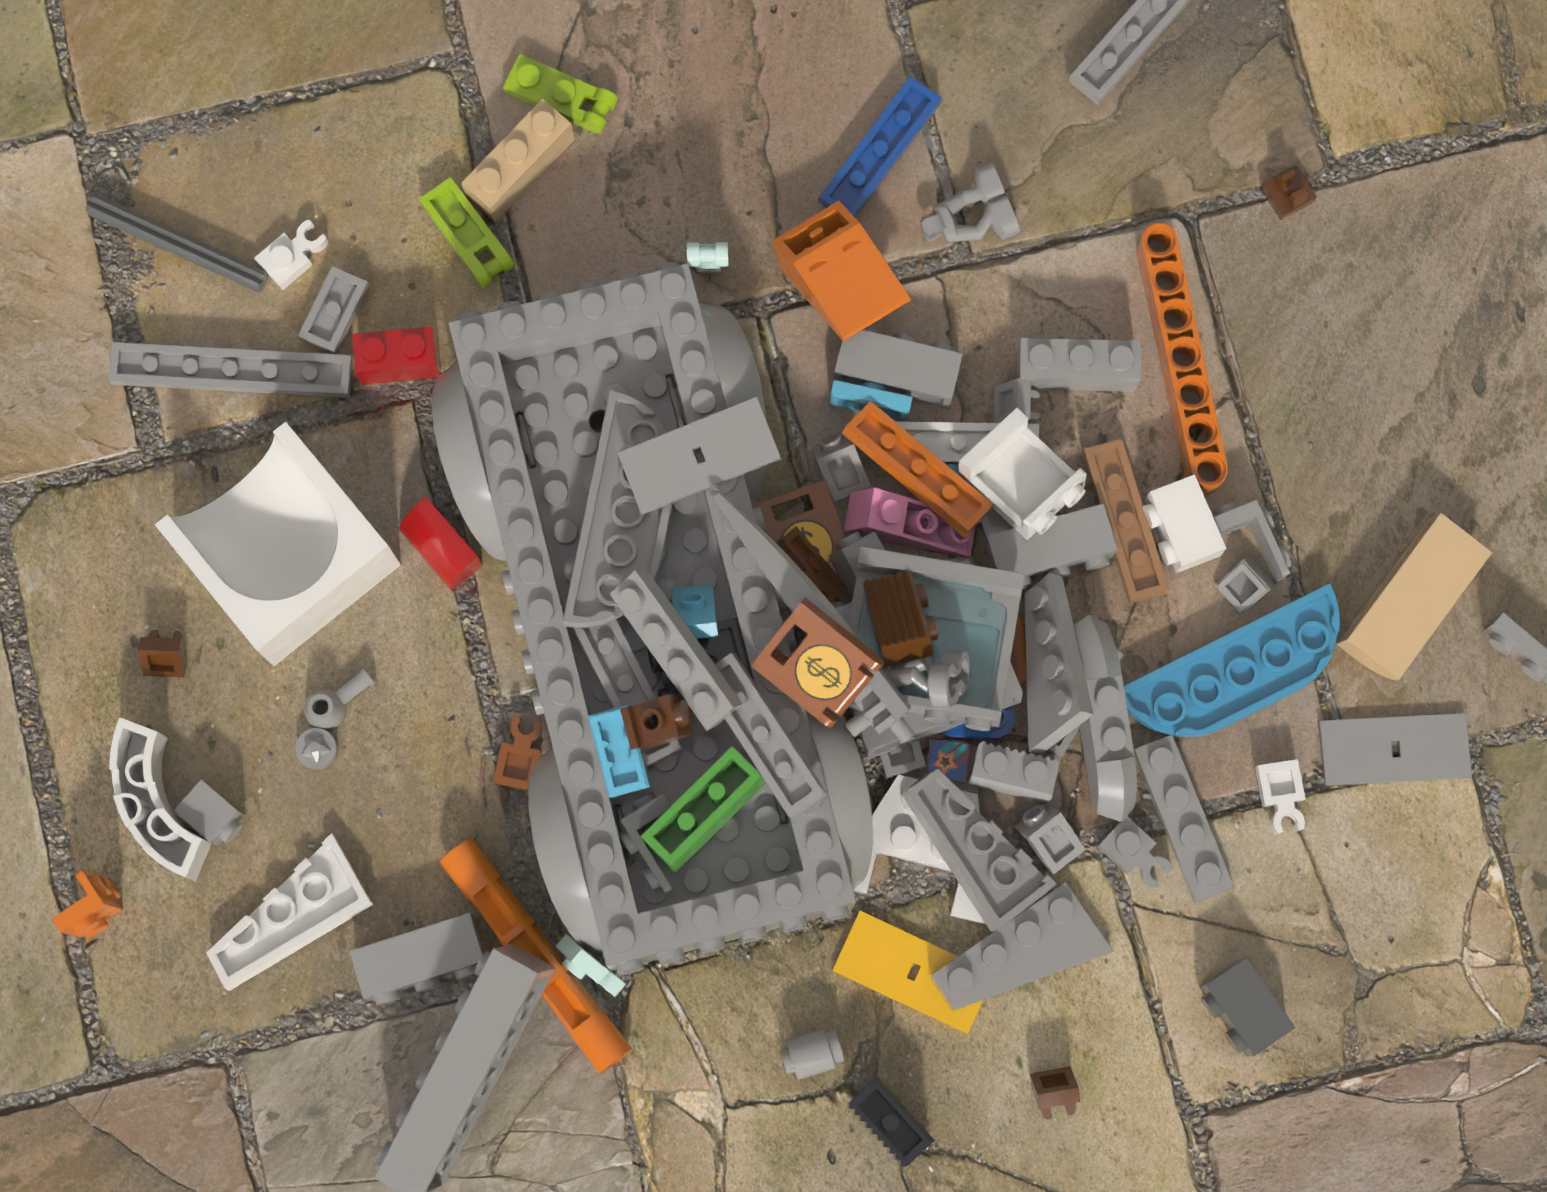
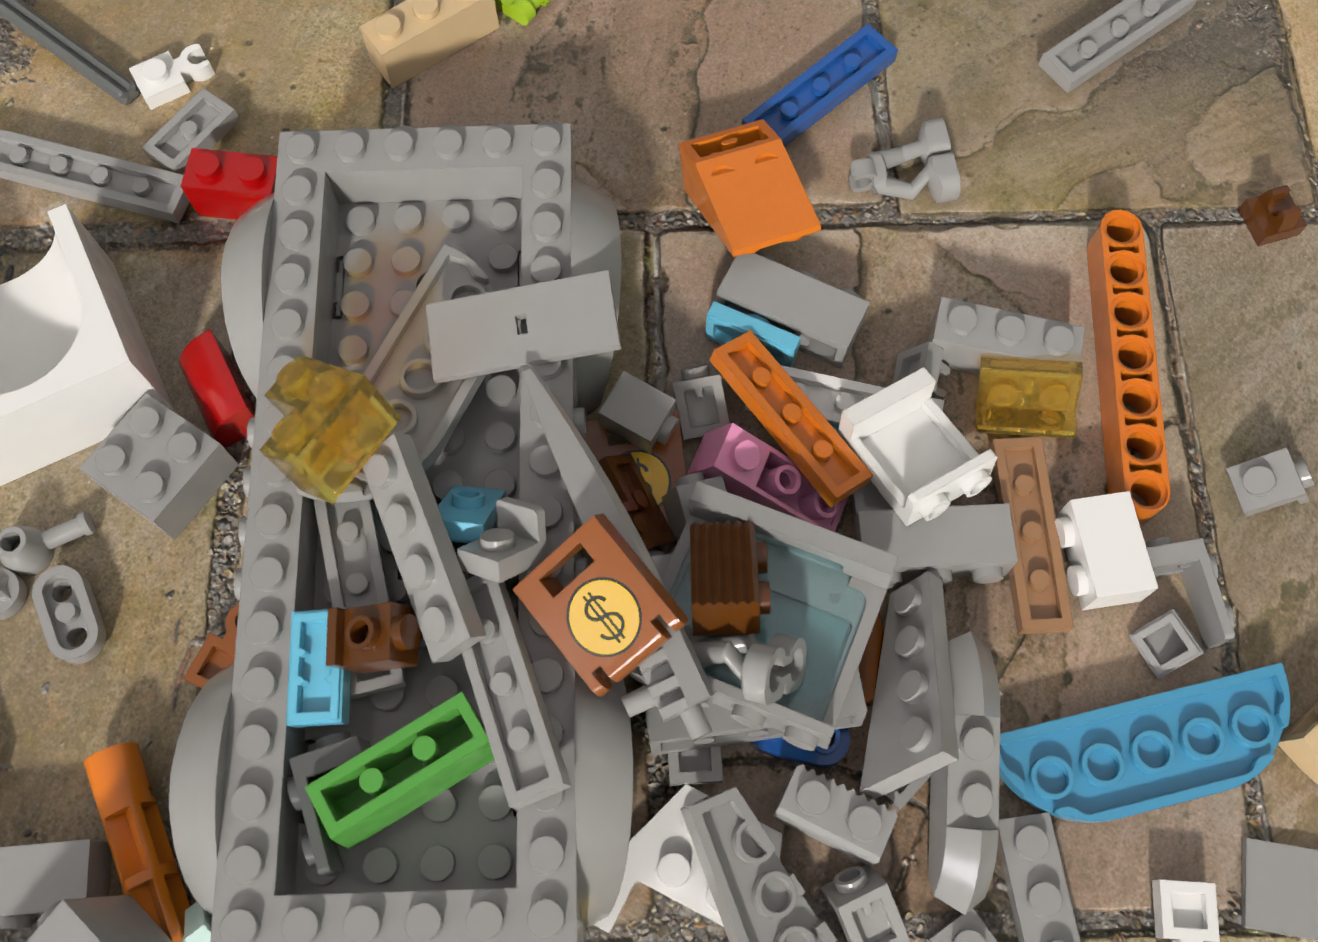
camera: 15 degrees right, 10 degrees down
lime plate [418,177,515,289] -> none
light aqua plate [687,242,729,273] -> none
tile [925,738,970,784] -> none
none -> light grey plate [32,565,107,664]
none -> light grey brick [78,393,239,540]
none -> clear yellow brick [259,355,402,504]
none -> light grey bracket [457,497,548,583]
none -> light grey brick [598,371,679,454]
none -> clear yellow bracket [975,356,1083,438]
none -> light grey bracket [1226,447,1315,517]

